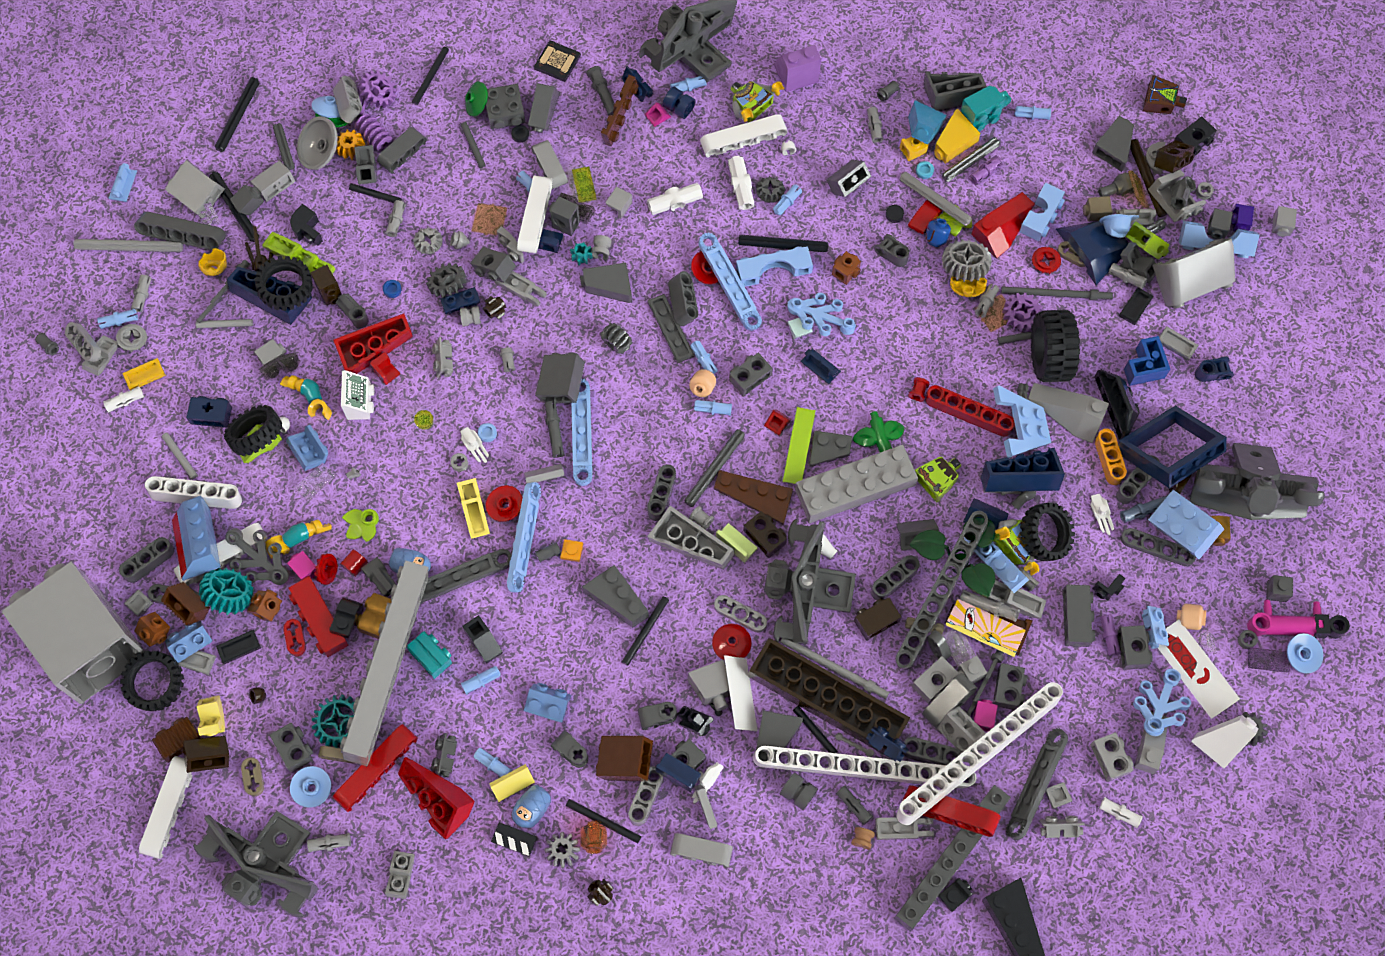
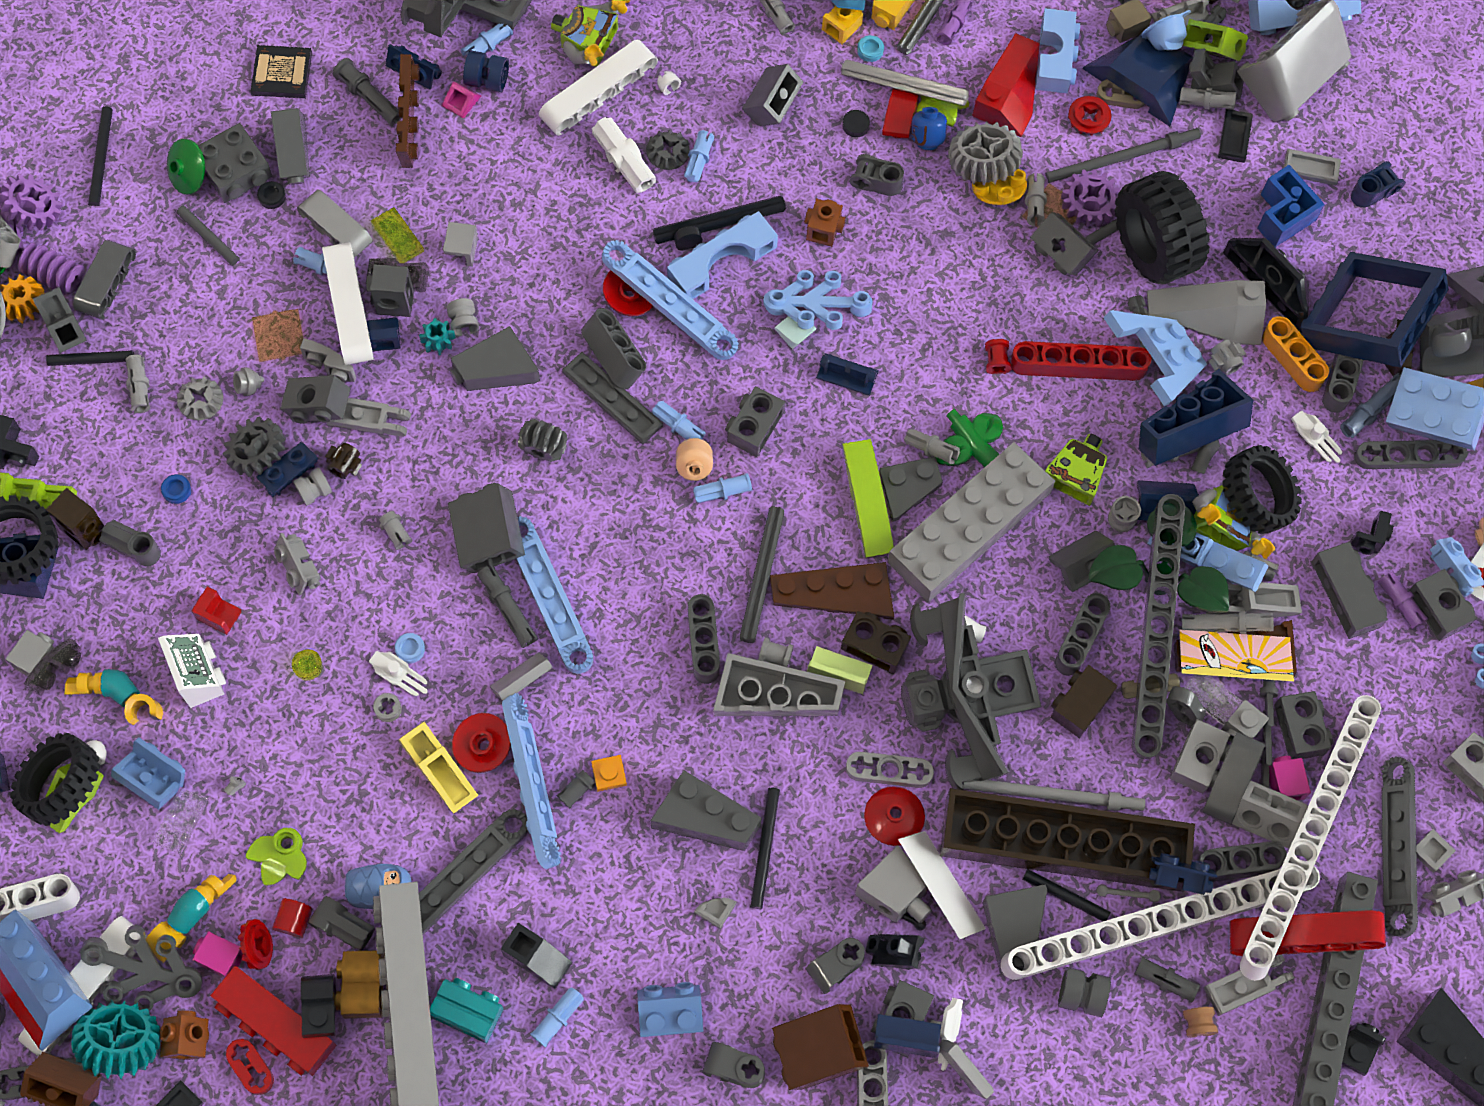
camera: 25 degrees left, 0 degrees up
red wedge [333,313,413,374] -> none
white piece [647,183,703,215] -> none
red slope [764,409,792,436] -> none
none -> black tile [673,226,703,251]
none -> light grey tile [694,898,737,929]
none -> light grey axle [904,429,960,464]
none -> dark grey brick [1030,212,1099,275]
none -> light grey wheel [1108,496,1141,532]
none -> light grey gear [1209,340,1246,375]

